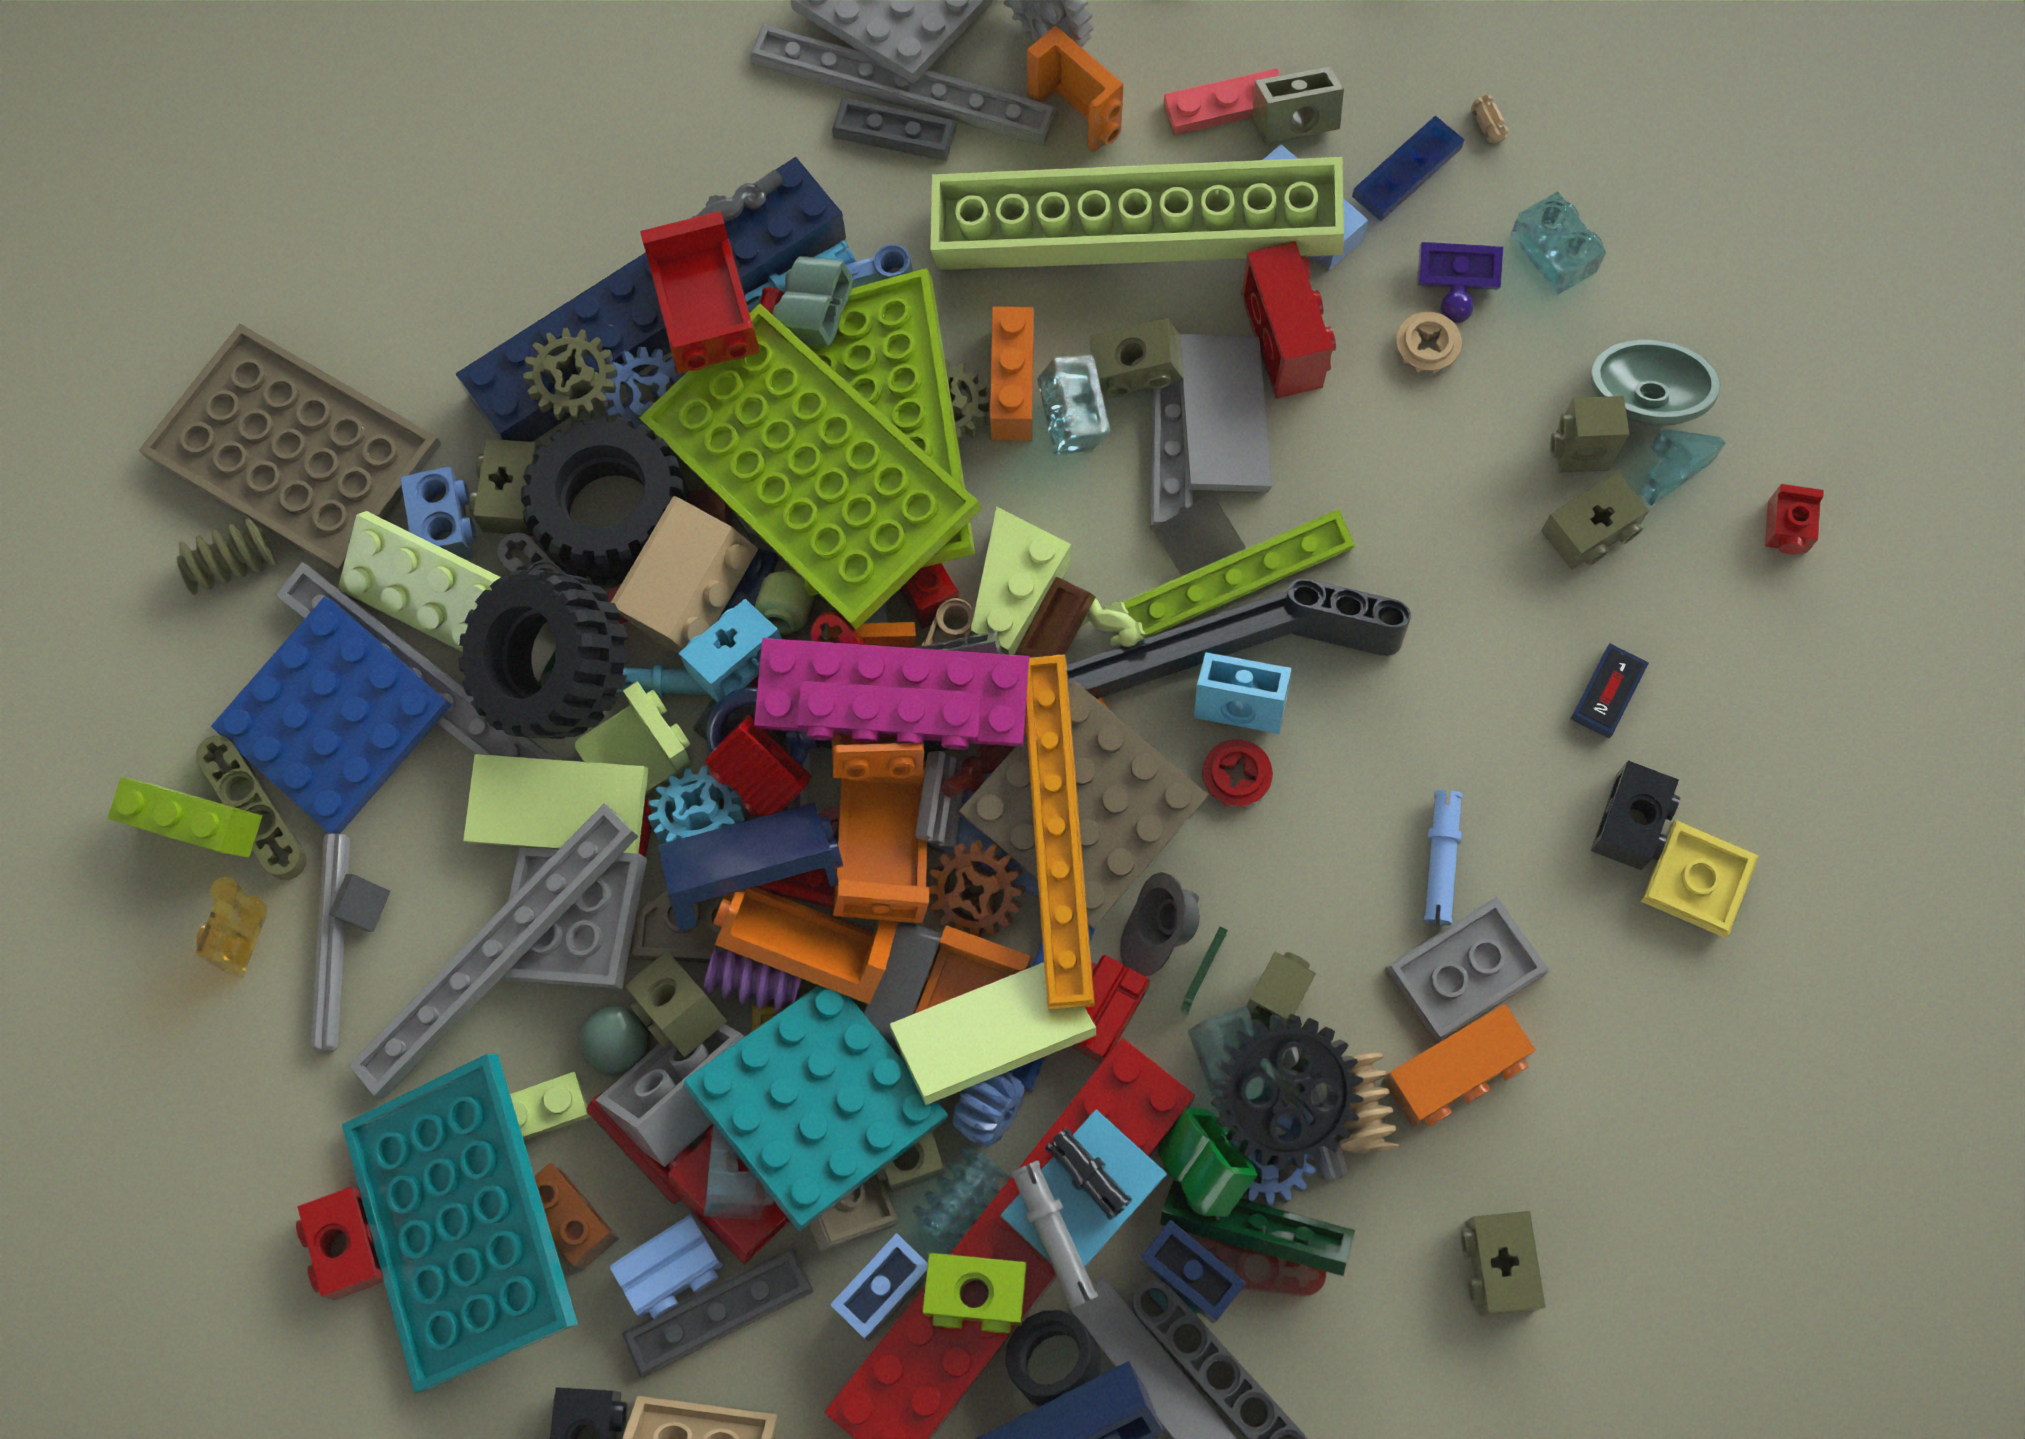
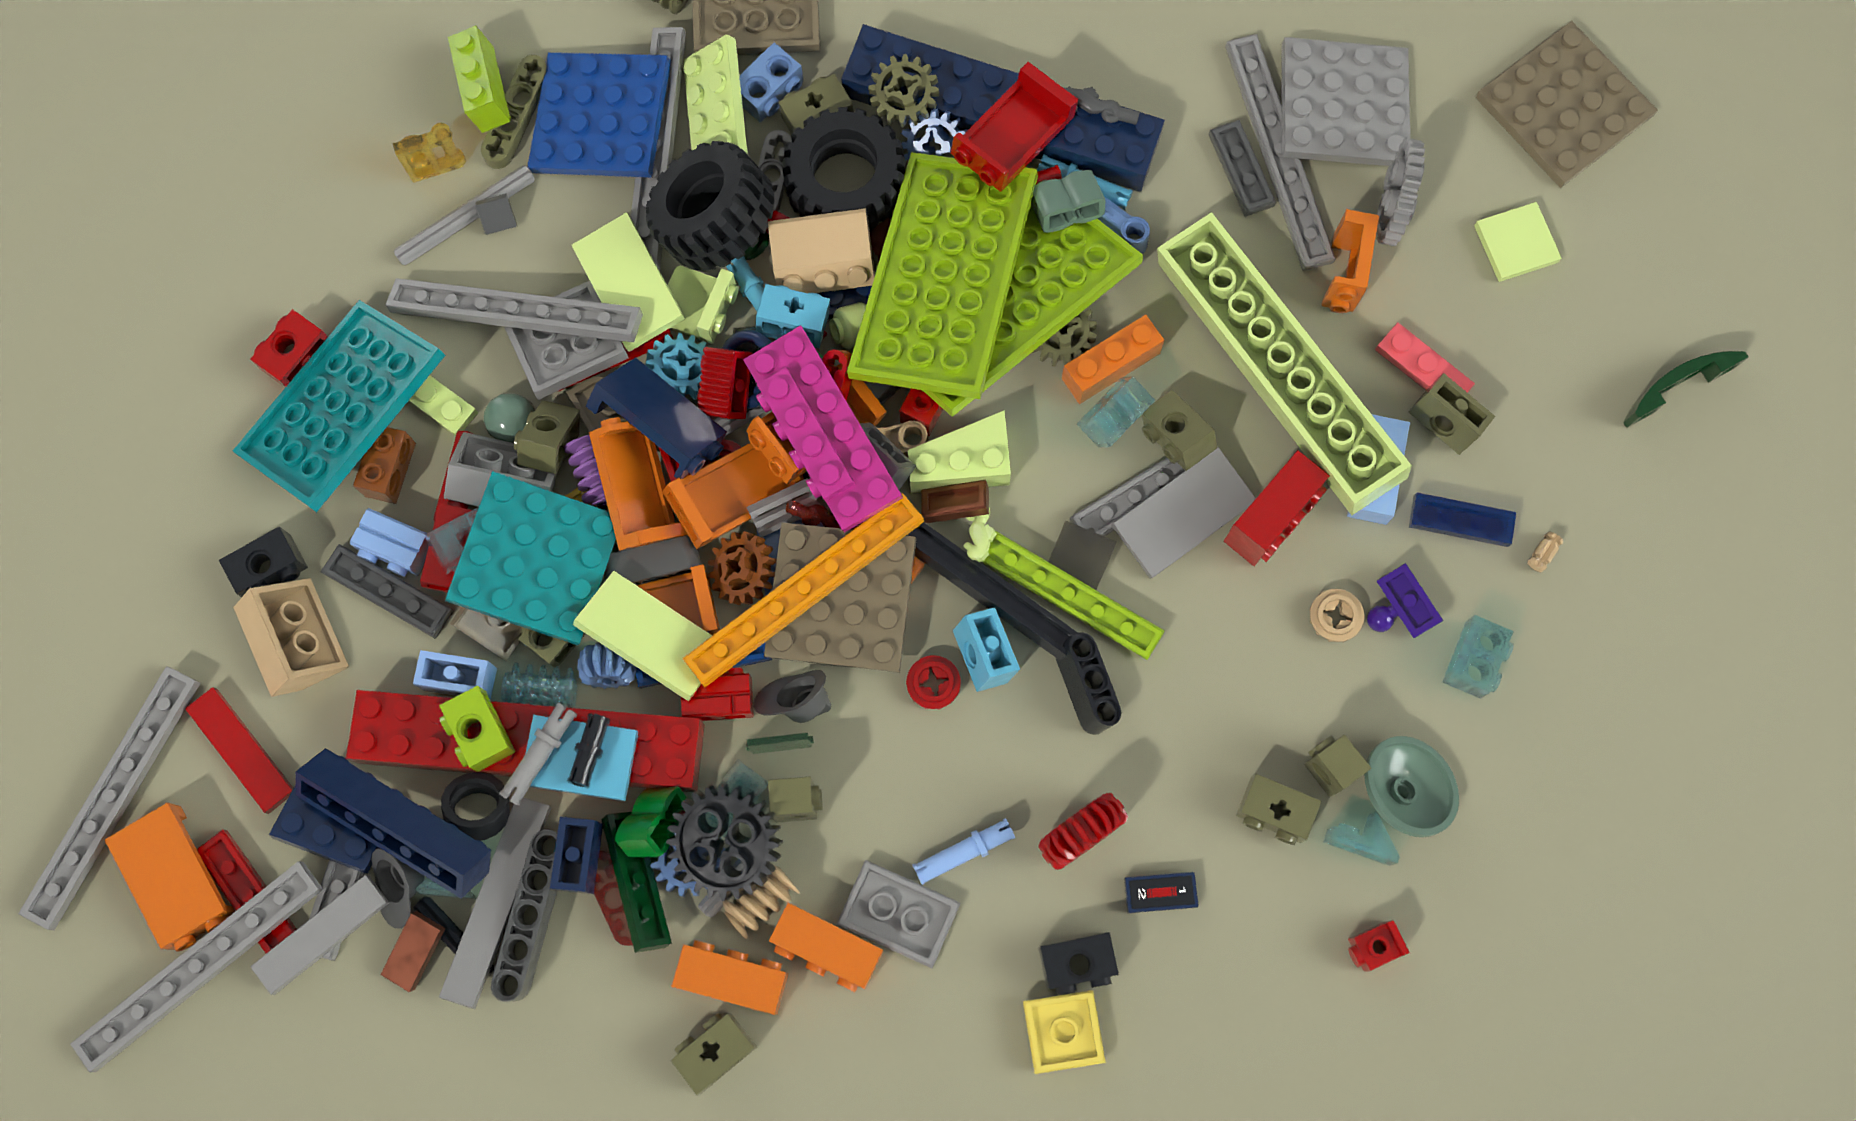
camera: 55 degrees right, 5 degrees up
none -> orange brick [671,940,789,1015]
none -> red gear [1038,793,1128,870]

